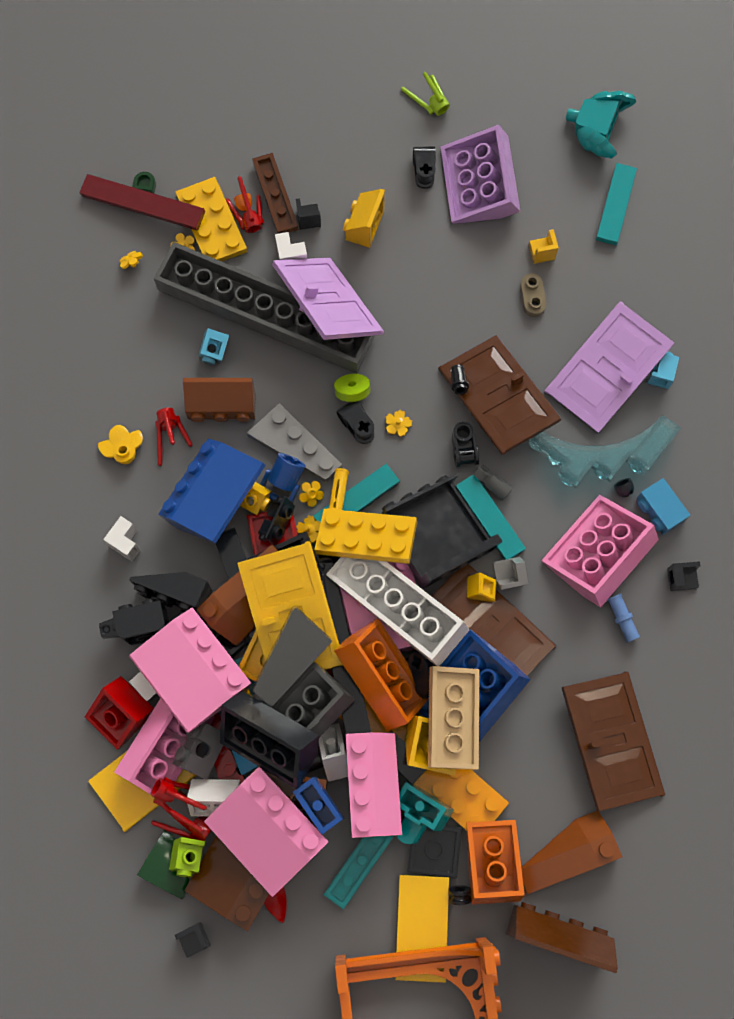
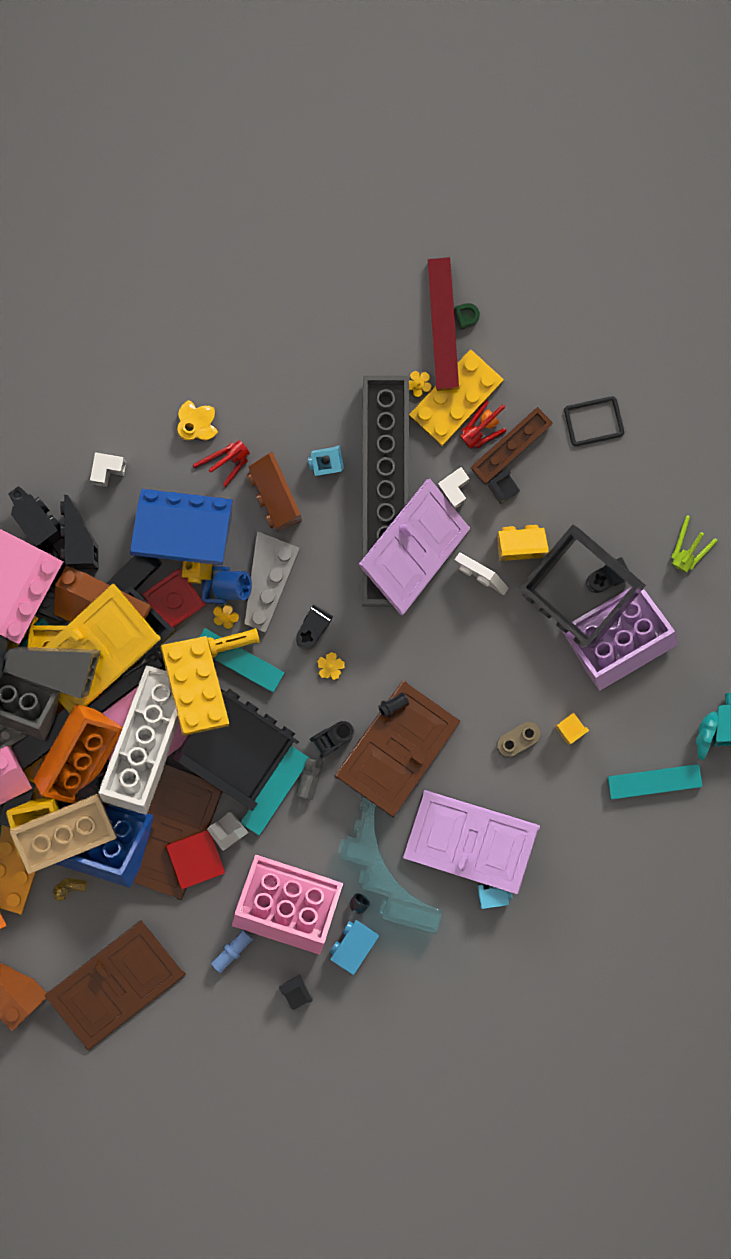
camera: 65 degrees right, 10 degrees up
yellow plant [120,251,143,269] -> none
black hinge [258,496,295,546] -> none
yellow plant [296,515,320,543] -> none
lime piece [334,374,371,402] -> none
yellow slope [467,572,496,602] -> none
none -> clear yellow arm [53,878,87,901]
none -> red tile [166,830,225,889]
none -> white wing [455,552,509,595]
none -> black window [519,524,646,649]
none -> black piece [564,396,624,446]

